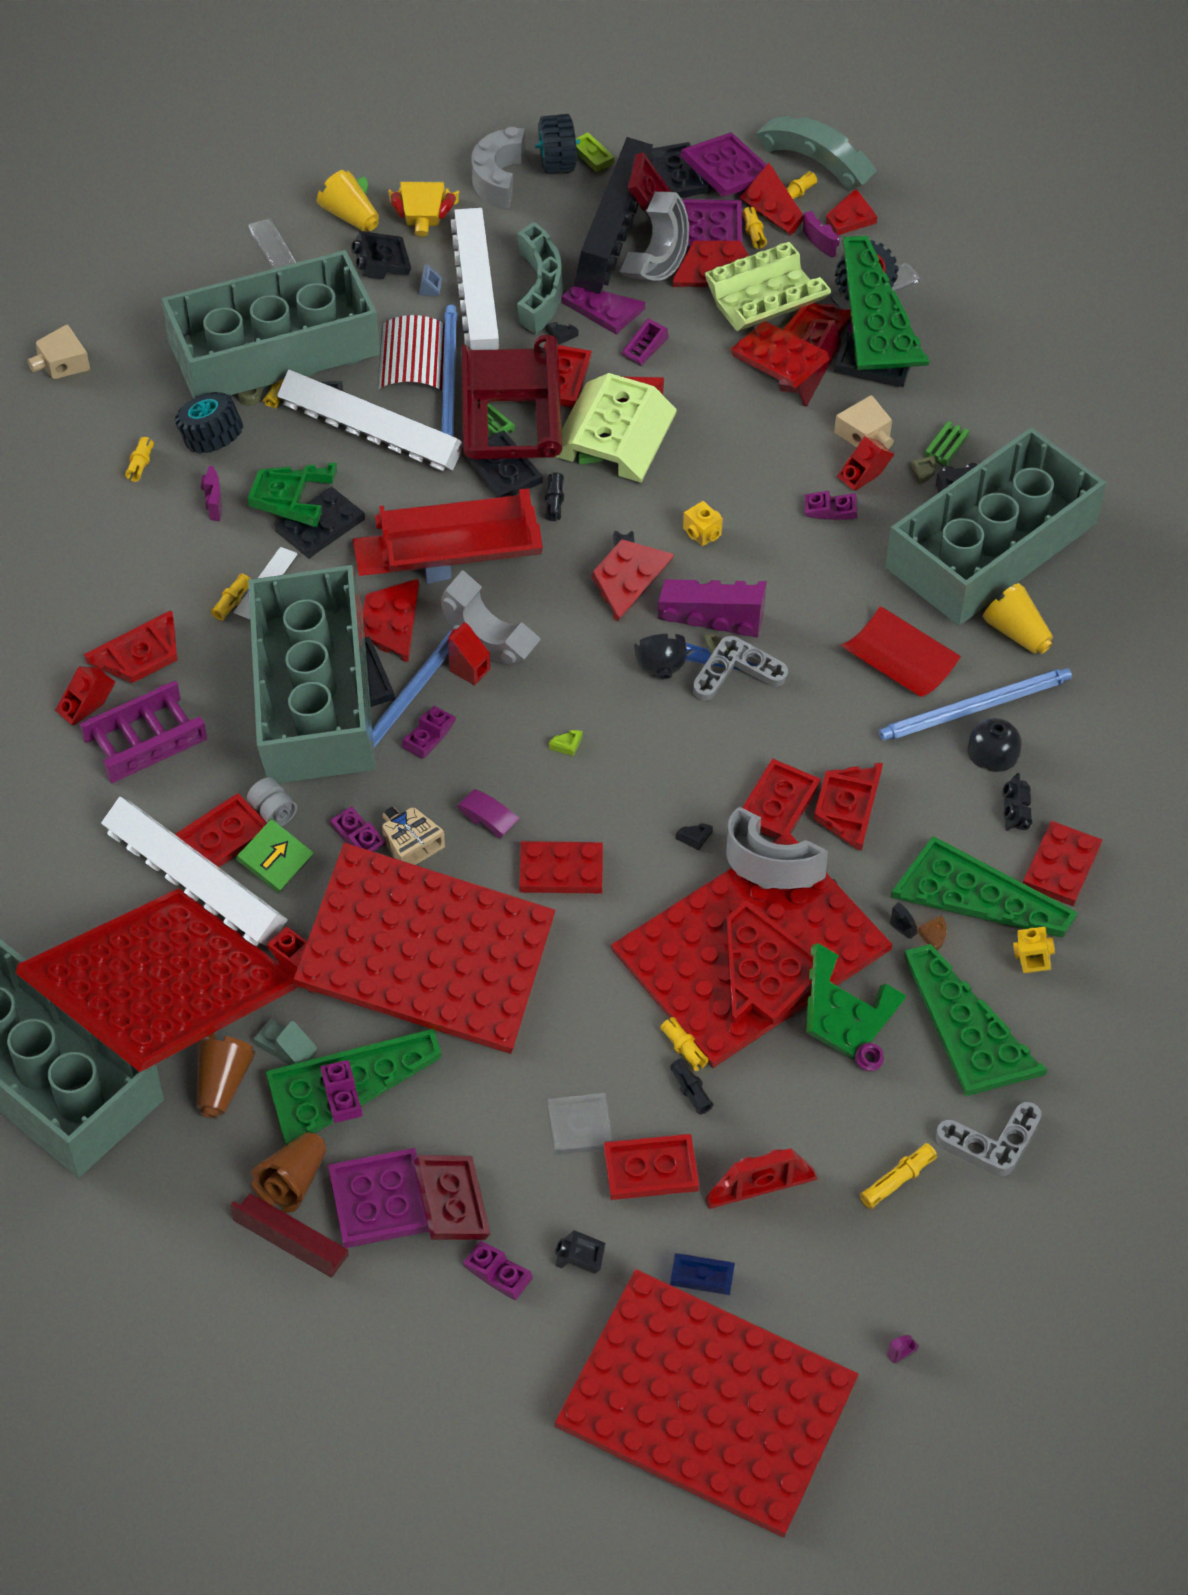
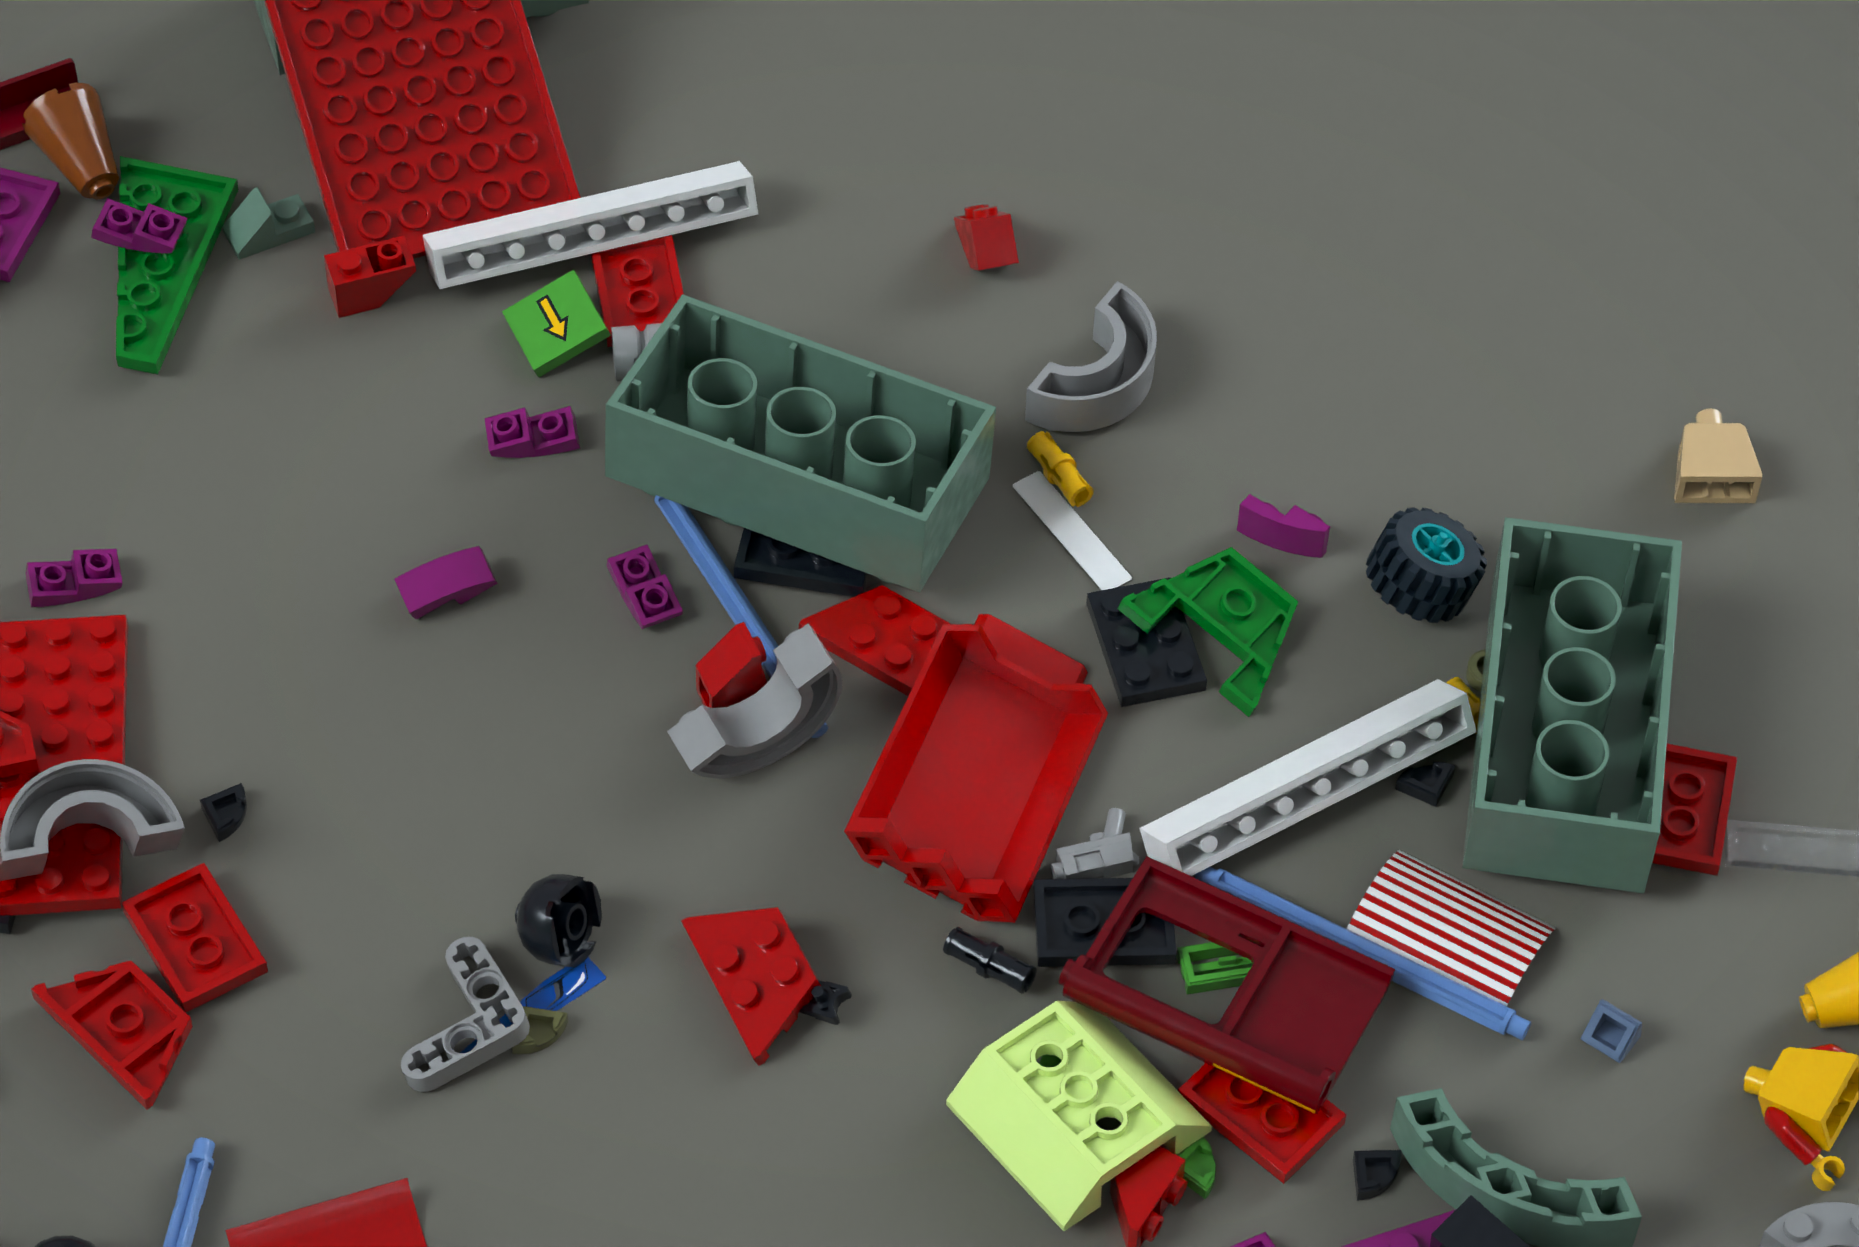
camera: 120 degrees right, 0 degrees up
magenta fence [80,680,207,784] -> none
red wing [84,610,178,683] -> none
yellow pin [125,437,154,482] -> none
dark orange cone [196,1034,256,1119] -> none
red plate [292,843,556,1054] -> none
black plate [351,231,412,279] -> none
tan torso [382,807,445,865] -> none
white brick [451,208,499,350] -> none
red plate [520,841,603,894] -> none
lime tile [549,730,583,757] -> none
magenta wedge [658,579,767,638] -> none
yellow brick [683,501,723,547] -> none
none -> magenta slope [25,549,123,607]
none -> light grey brick [1025,281,1157,432]
none -> light grey piece [1050,808,1139,879]

